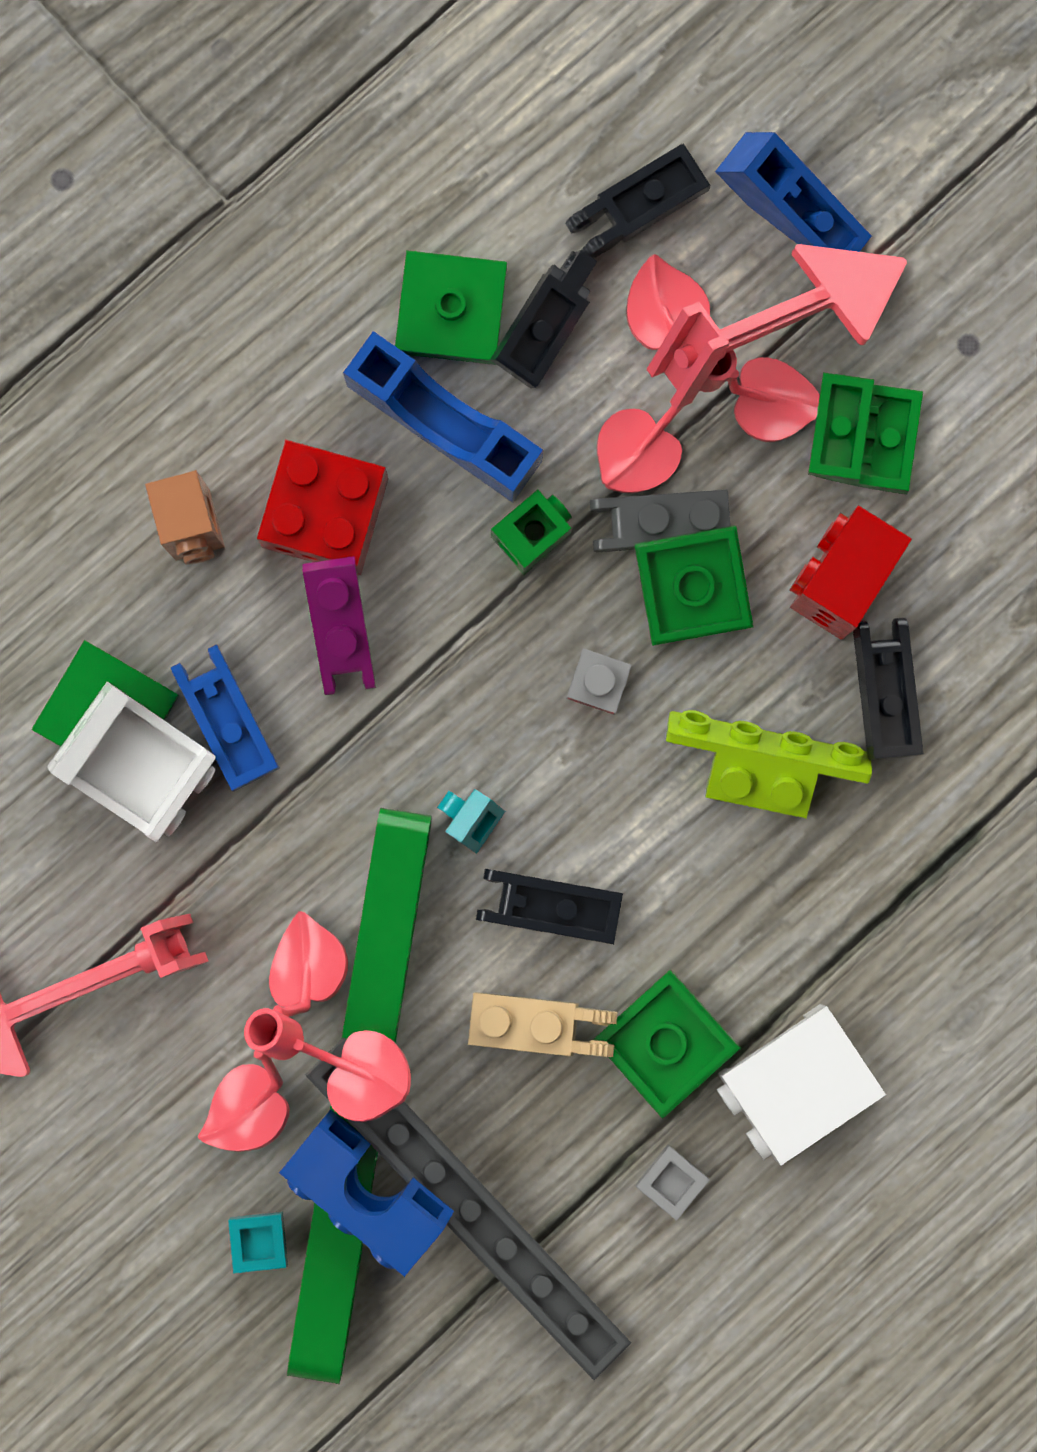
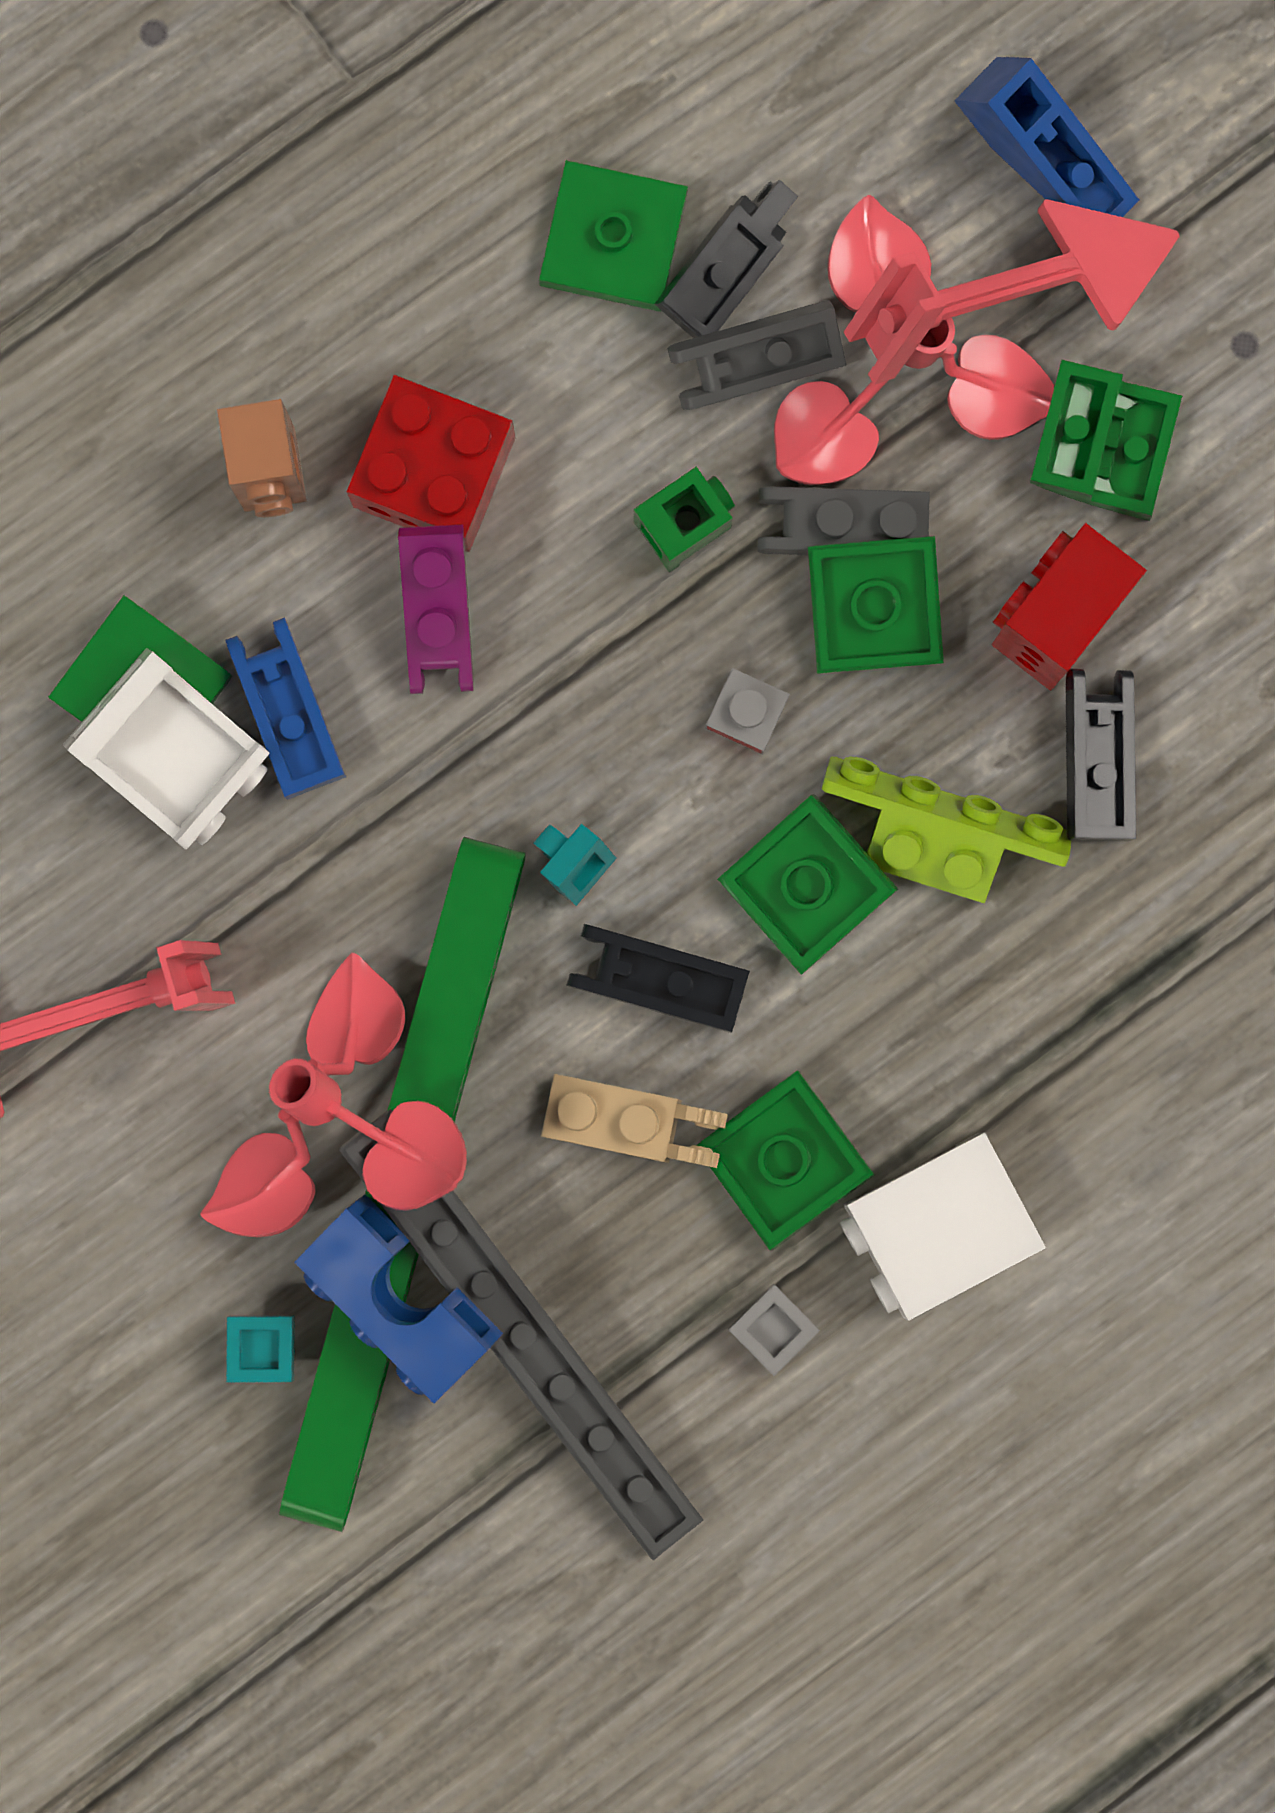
camera: 10 degrees right, 0 degrees up
blue arch [343,331,543,503] -> none
black hinge [565,143,711,258] -> none
none -> dark grey hinge [667,300,847,410]
none -> green plate [718,794,899,975]

